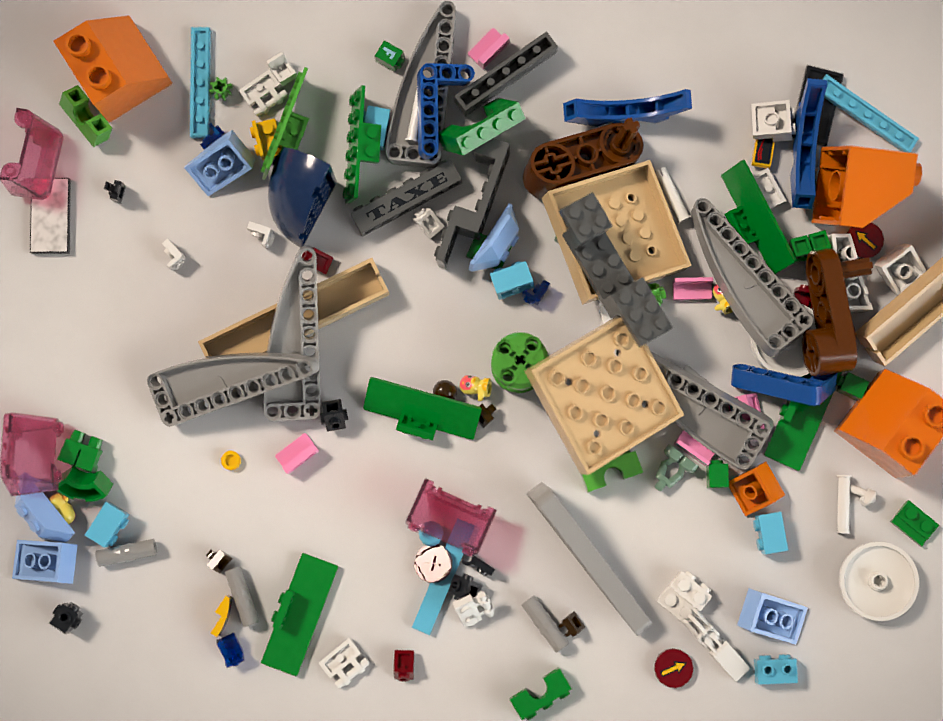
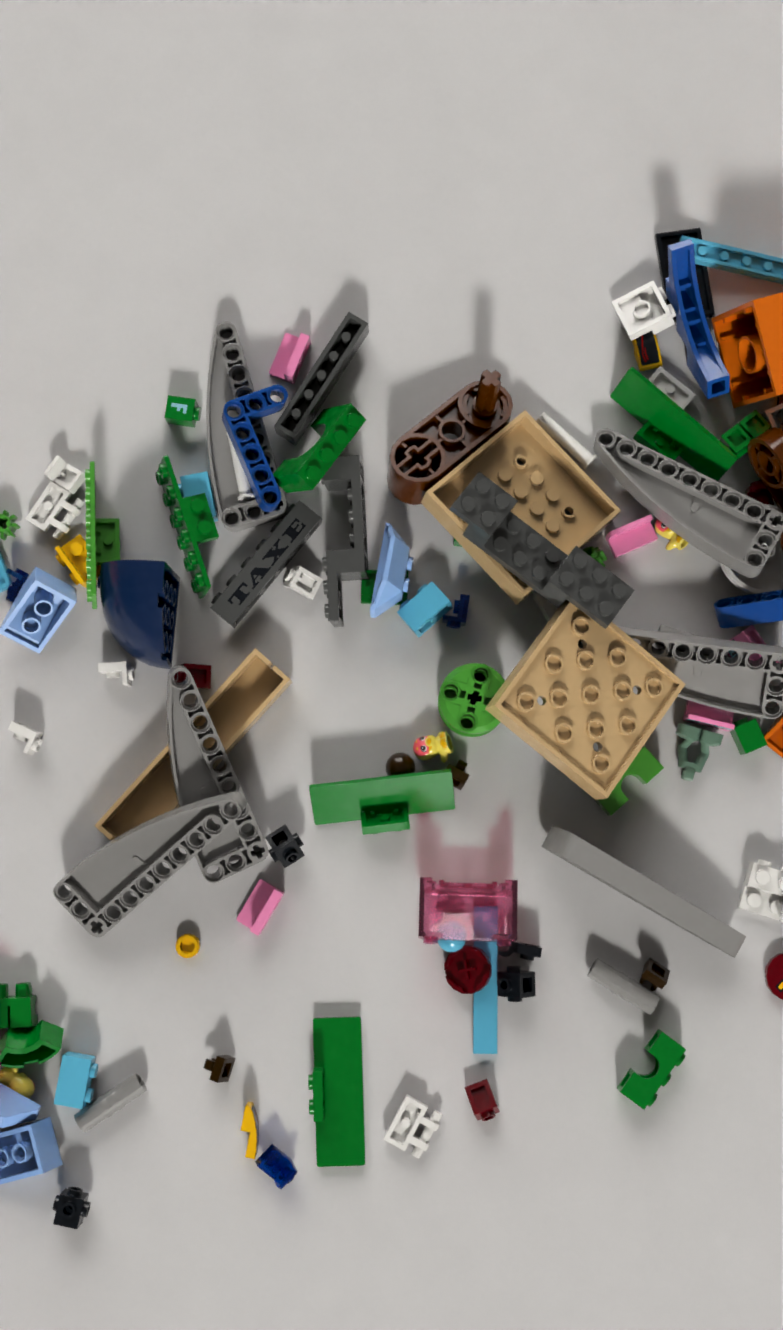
camera: 15 degrees left, 0 degrees up
light grey axle [225,566,259,627] -> none
white plate [453,591,494,628] -> none
blue arch [563,89,692,127] -> none

